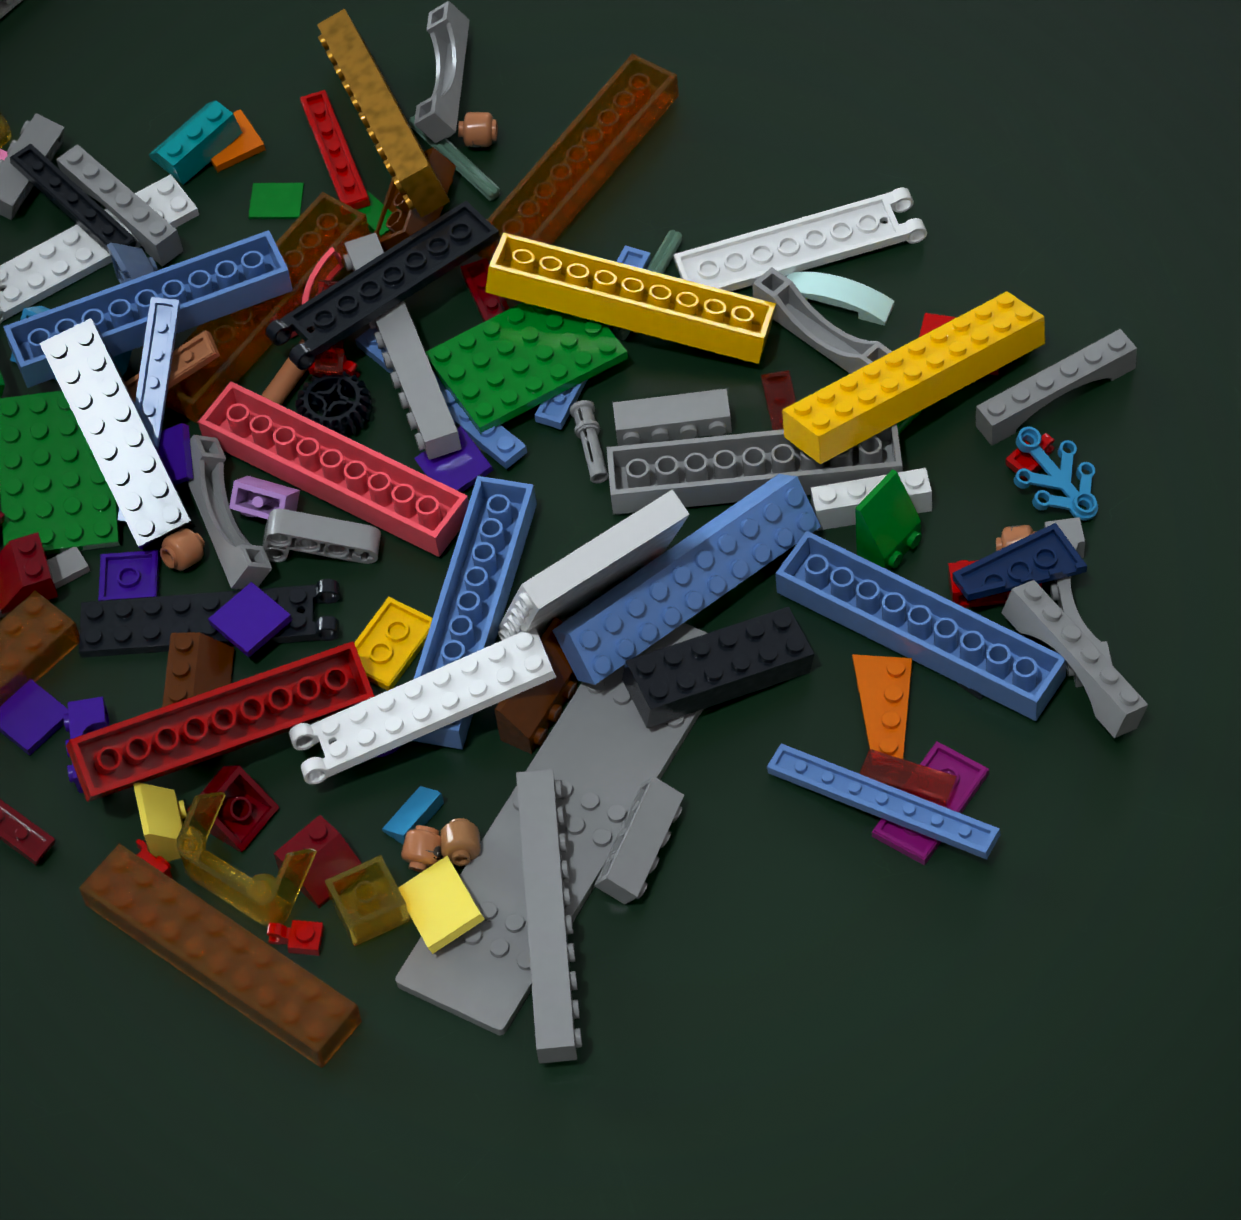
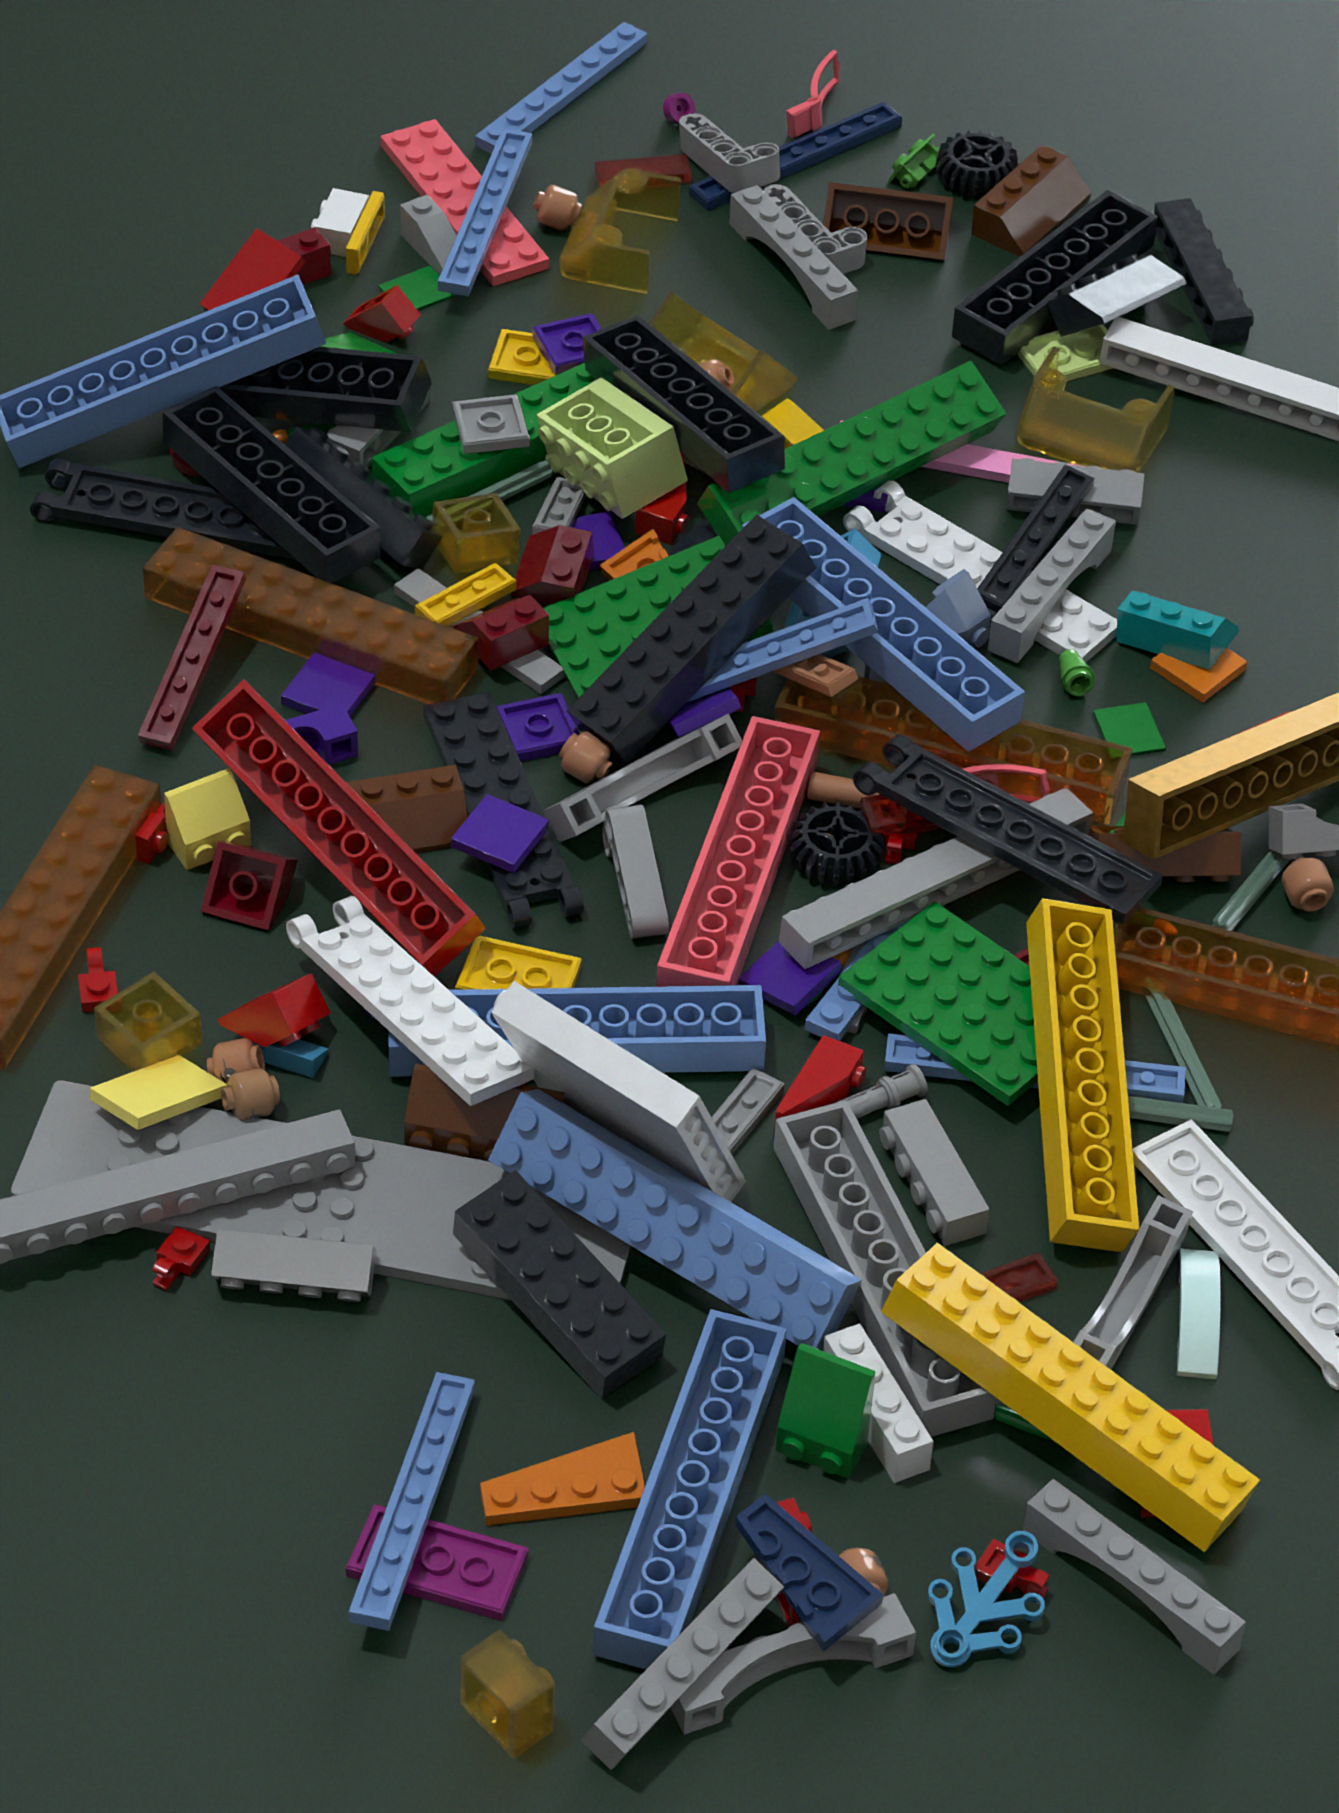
camera: 65 degrees right, 10 degrees down
clear yellow windscreen [177,792,317,927] -> none
lavender brick [229,476,300,520] -> none
dark red slope [274,815,365,909] -> none
clear red tile [859,749,957,806] -> none
none -> red plate [152,1226,210,1291]
none -> red slope [217,973,331,1047]
none -> clear yellow brick [460,1629,555,1759]
none -> light grey tile [711,1068,785,1155]
none -> red slope [774,1035,867,1136]
none -> bright green cone [1059,649,1095,696]
none -> sand green axle [1140,975,1223,1109]

